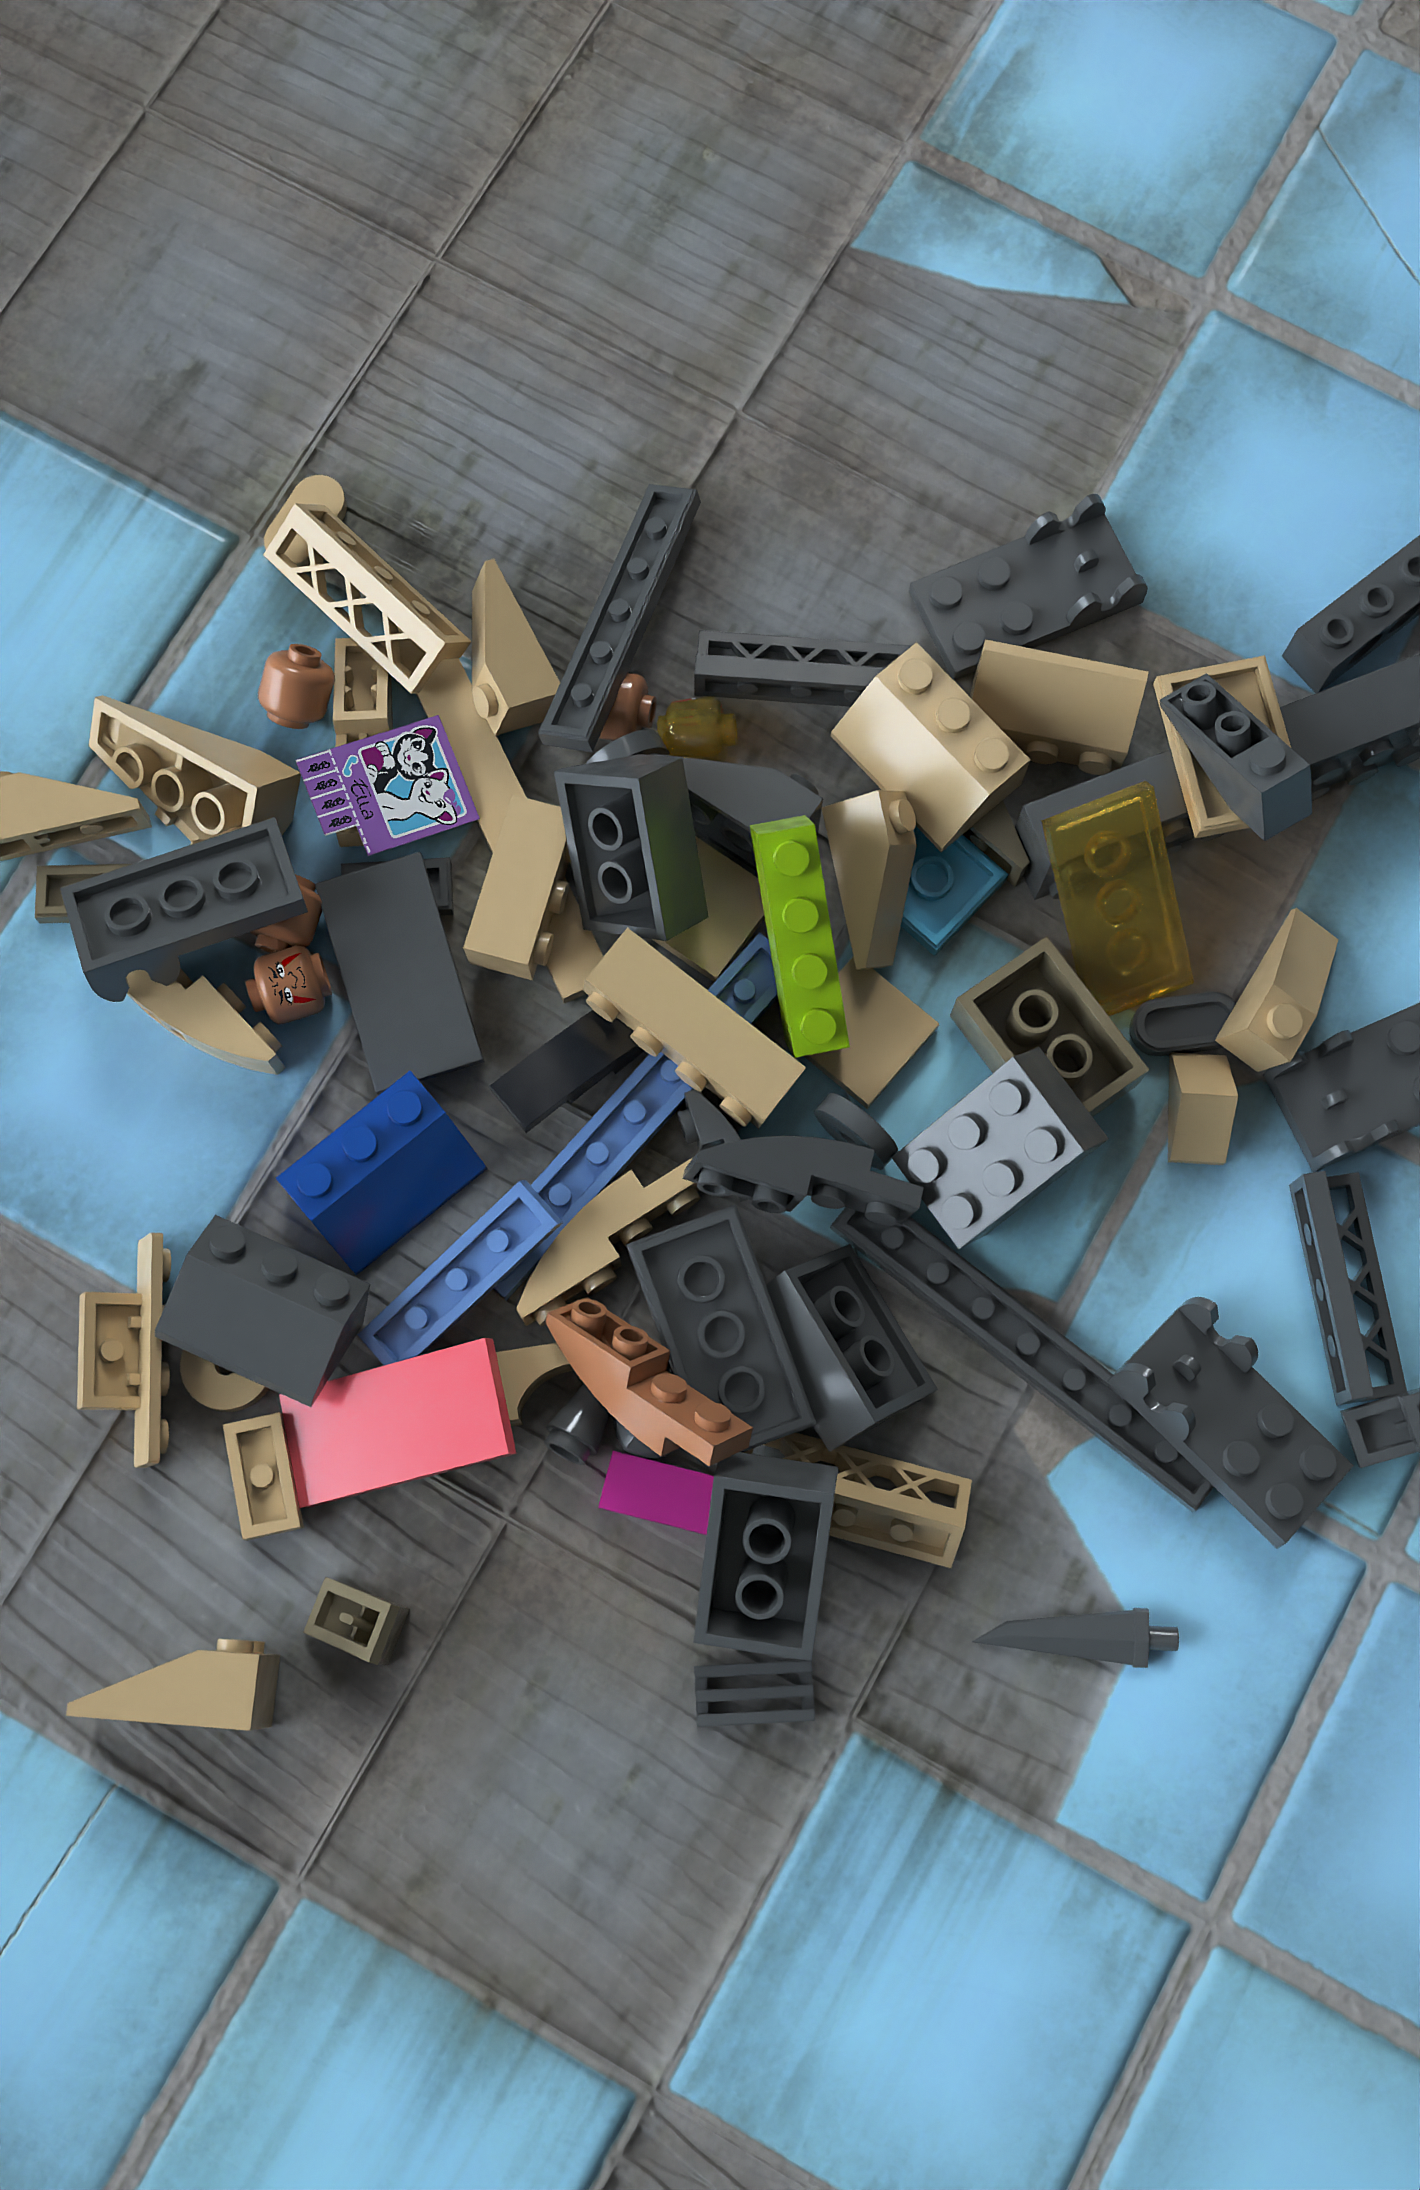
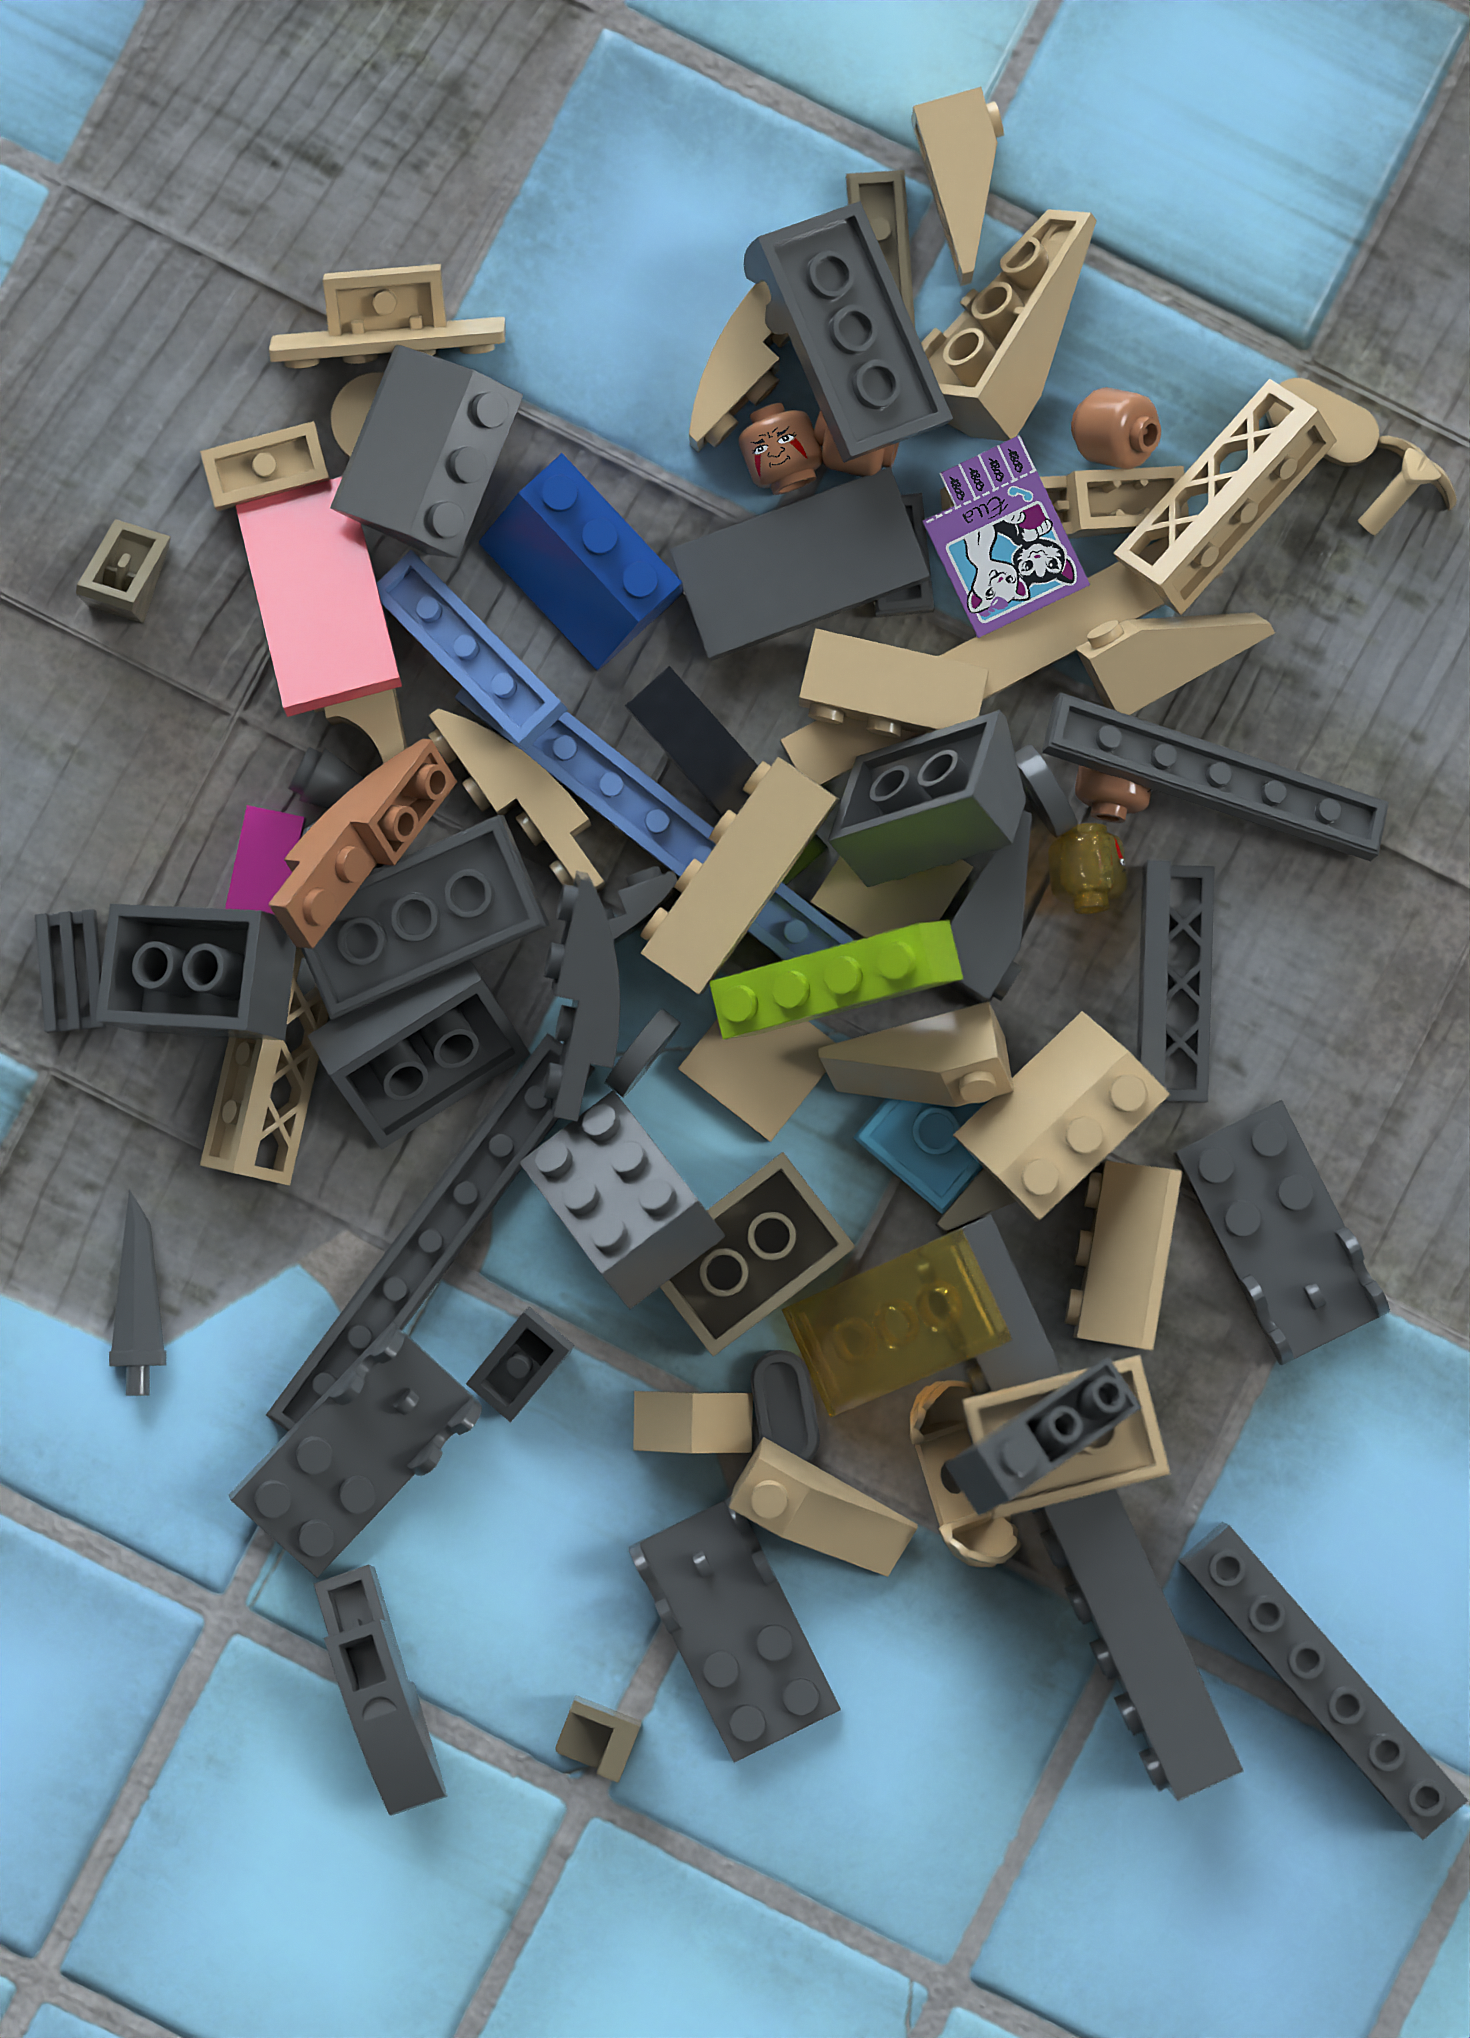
camera: 95 degrees right, 10 degrees up
tan slope [66,1638,280,1731] -> none
dark grey fence [1289,1171,1407,1406] -> none
none -> dark grey slope [466,1307,574,1422]
none -> tan piece [910,1380,1021,1568]
none -> tan plant [1358,436,1457,536]

